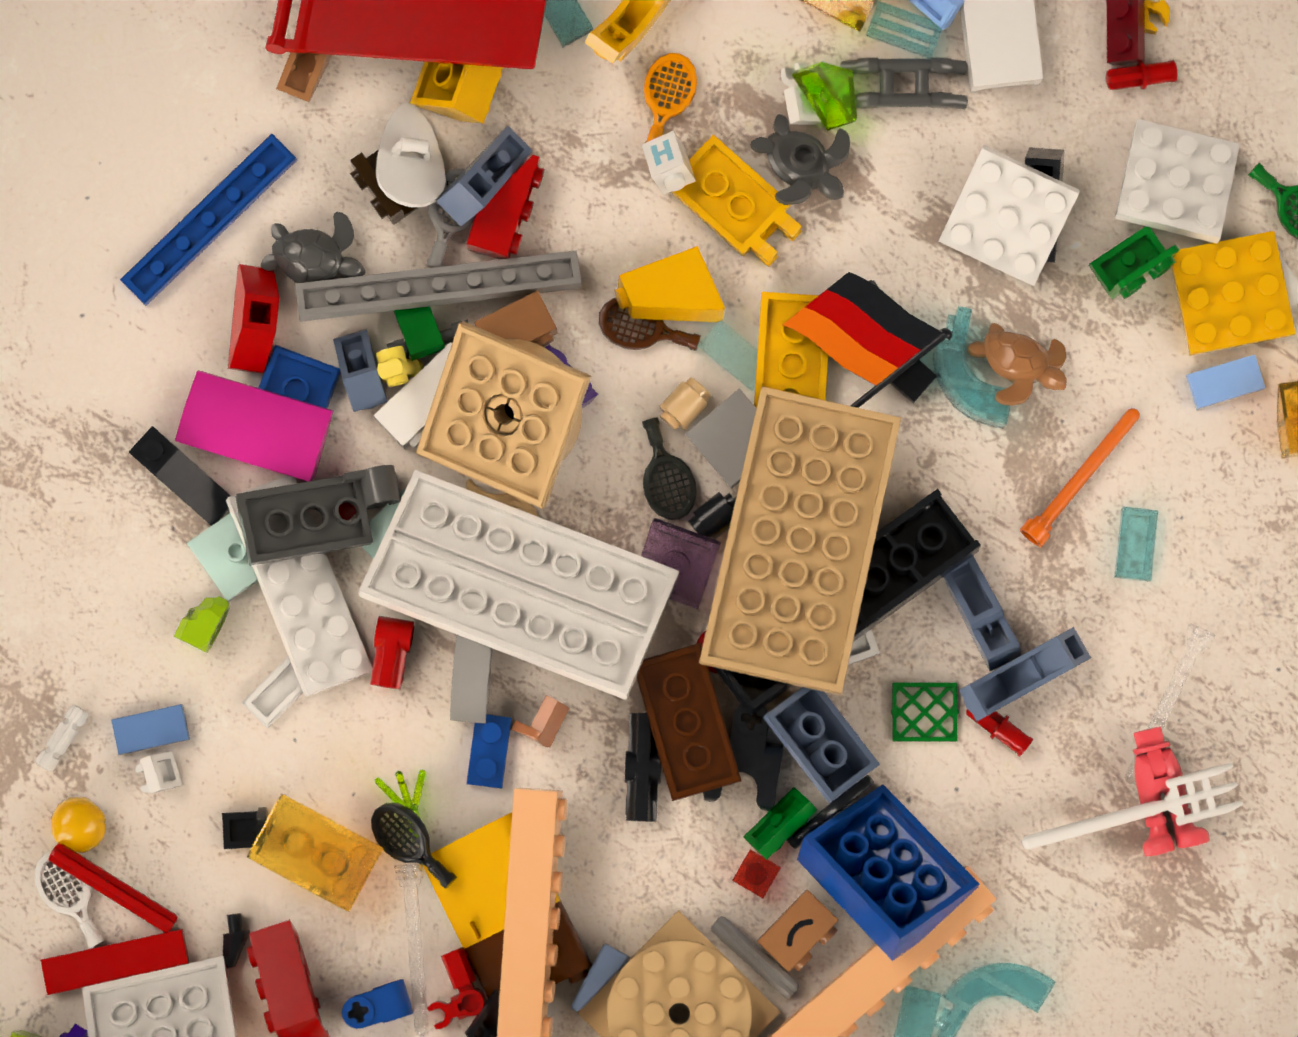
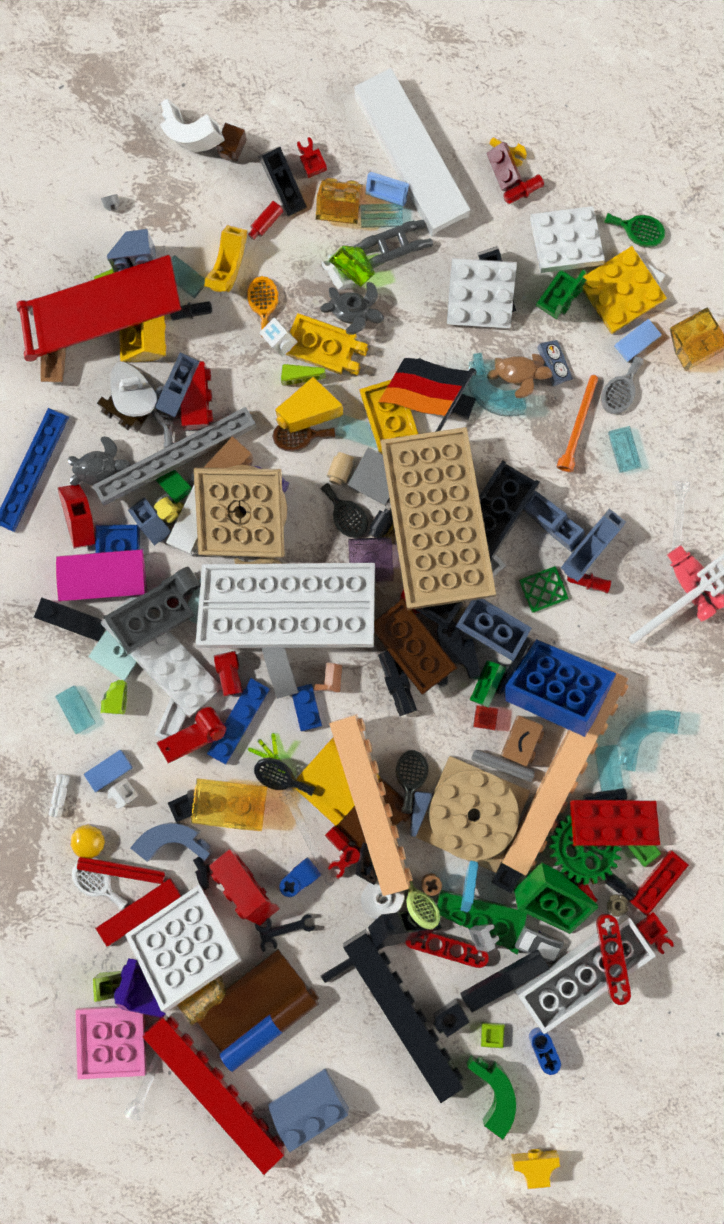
camera: 15 degrees left, 0 degrees up
none -> clear light blue tile [55,685,96,734]
none -> sand blue arch [130,822,213,862]
none -> red door [156,707,226,763]
none -> black axle [170,301,212,321]
none -> blue plate [207,678,270,765]
none -> lime slope [281,364,326,386]
none -> pearl dark grey piece [395,750,428,814]
none -> slope [537,340,573,386]
none -> light grey piece [601,356,644,414]

